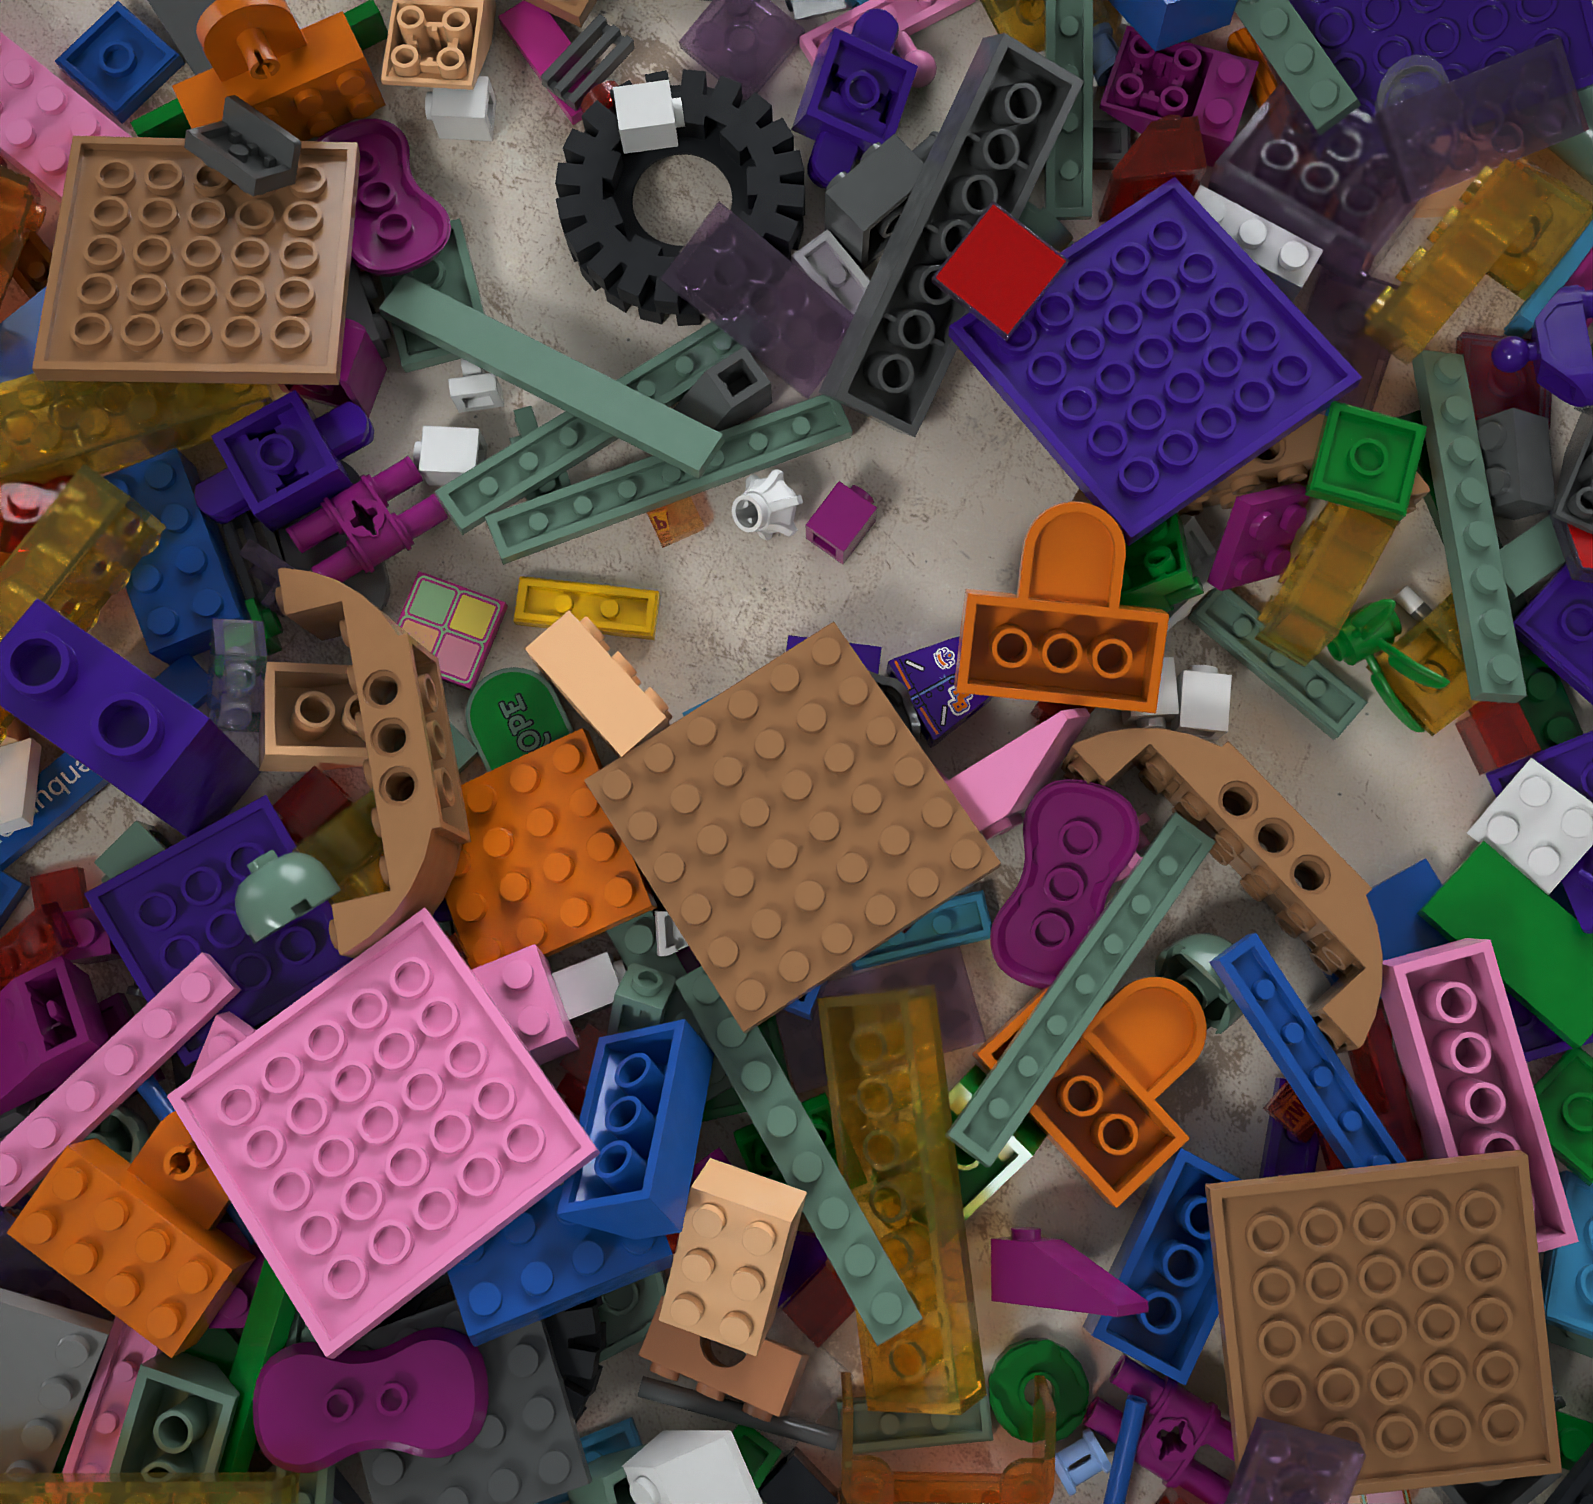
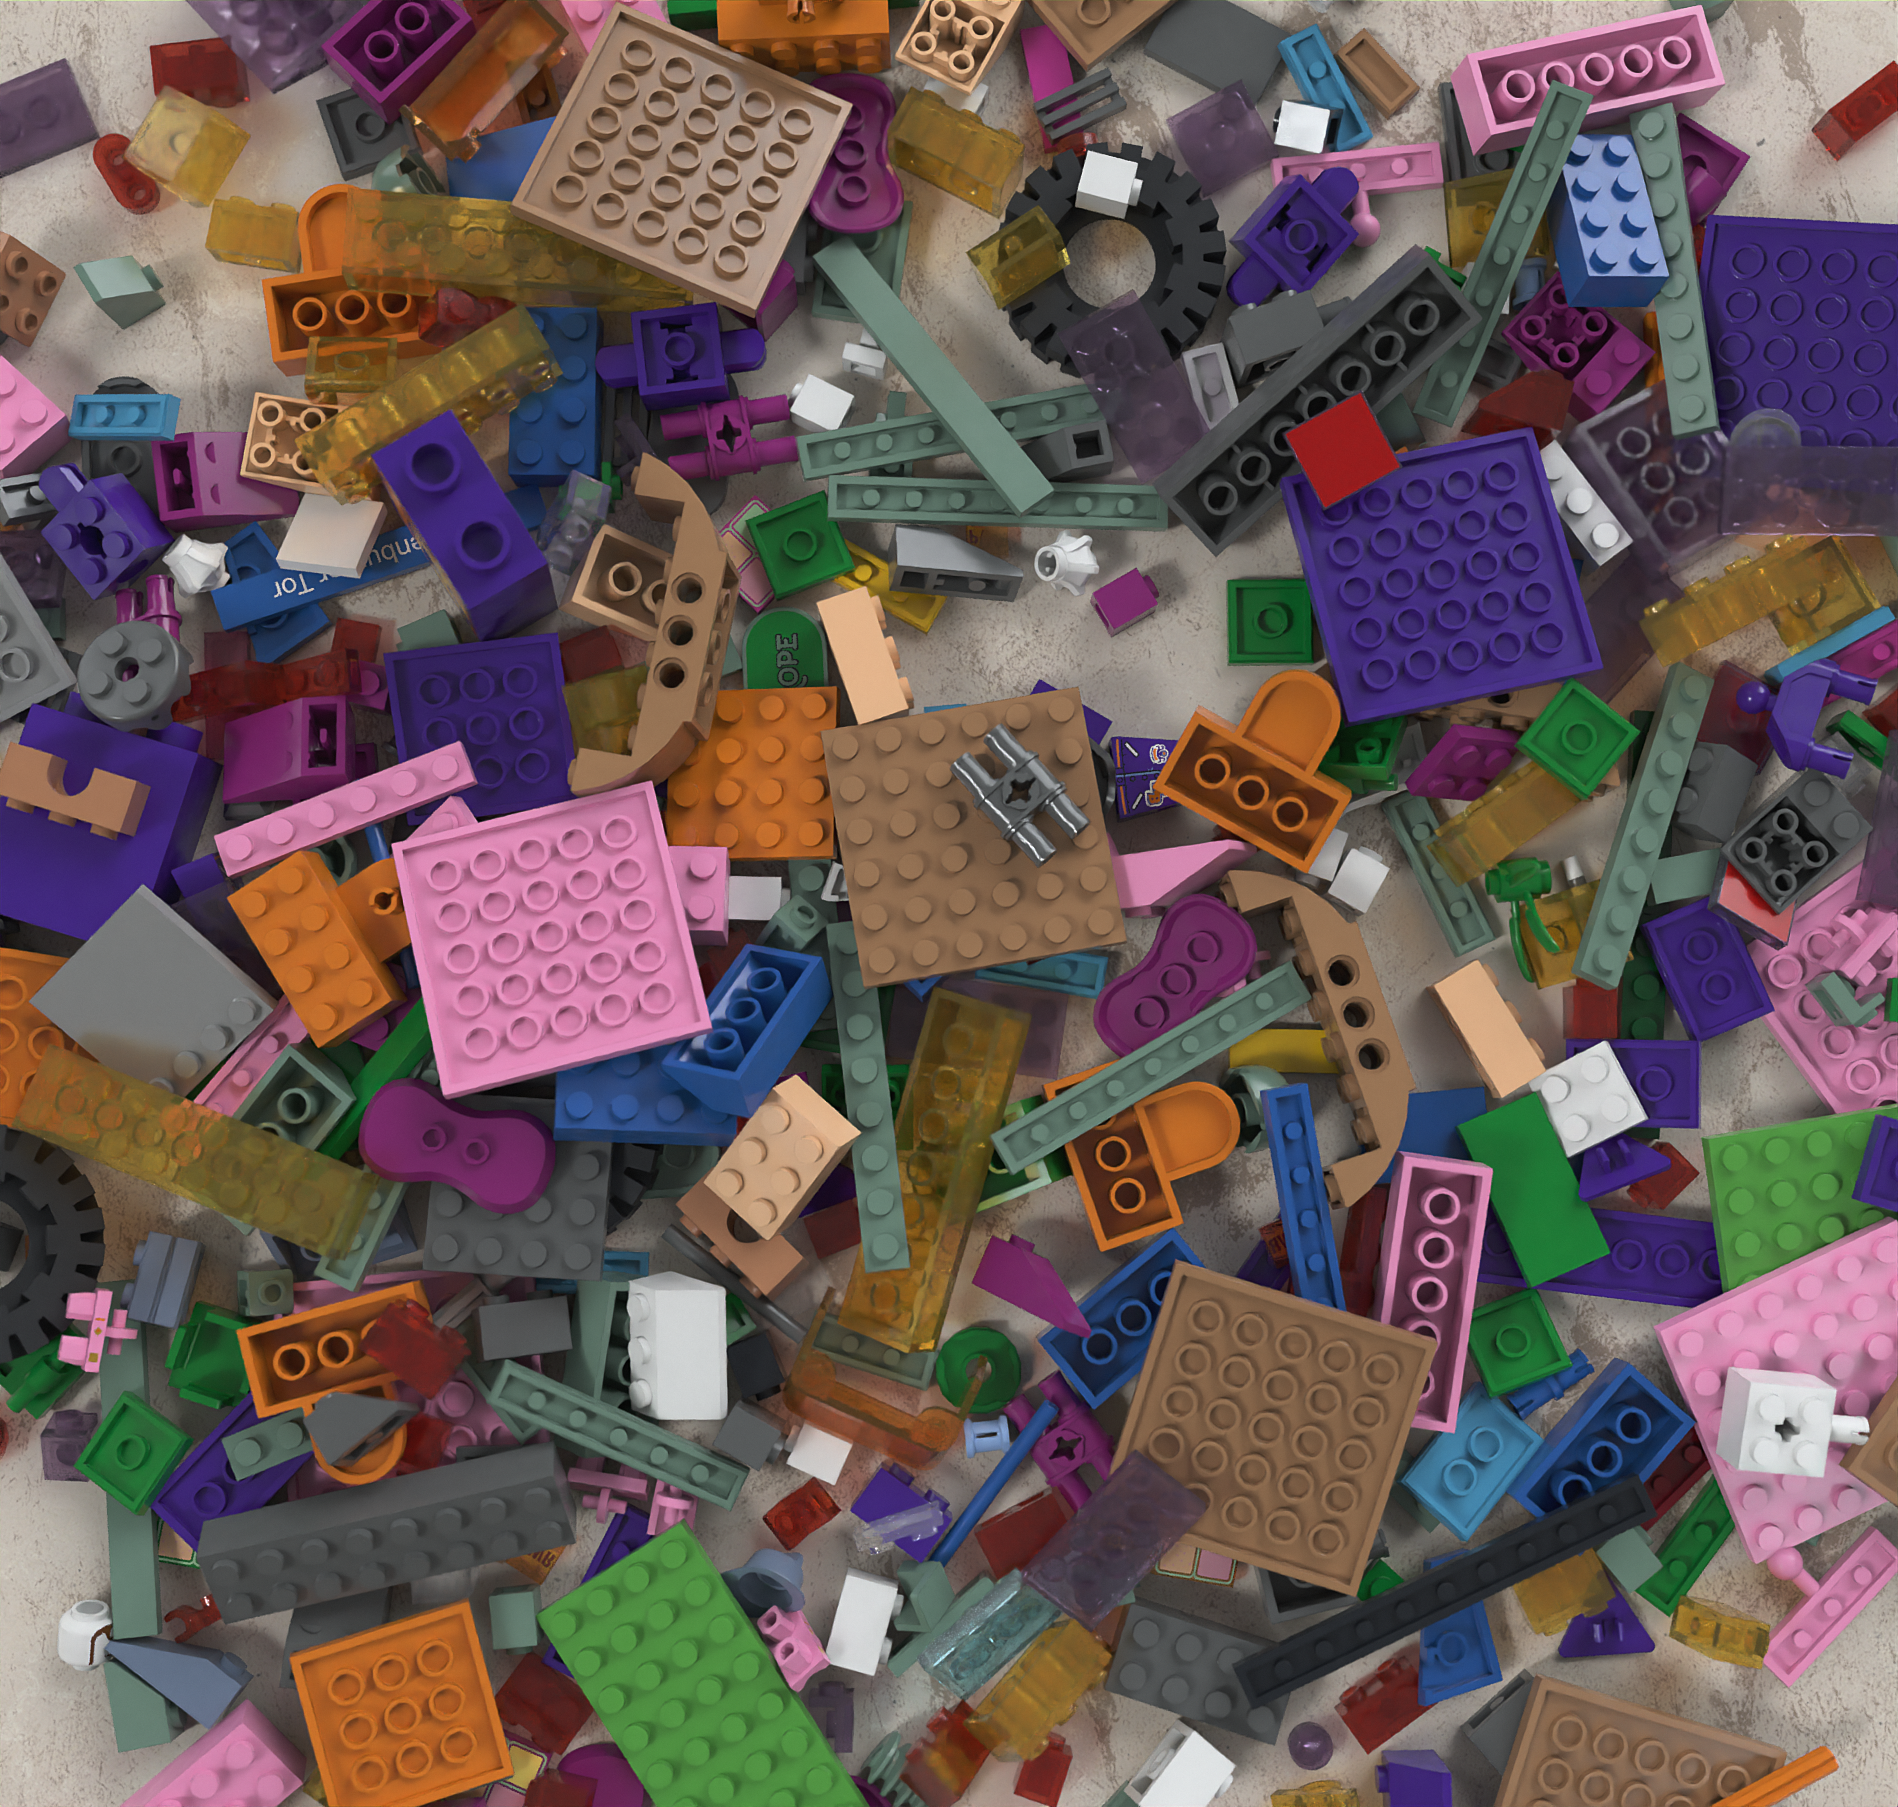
camera: 20 degrees right, 5 degrees up
dark grey bracket [184,95,301,196] -> none
sand green cylinder [235,850,341,944] -> none
none -> green tile [745,490,856,602]
none -> clear yellow brick [887,86,1025,219]
none -> dark grey slope [888,524,1023,602]
none -> dark grey pin [950,723,1091,868]
none -> clear yellow brick [965,205,1071,310]
none -> green tile [1226,579,1314,666]
none -> yellow tile [1228,1029,1359,1074]
none -> light nougat brick [1426,959,1546,1098]

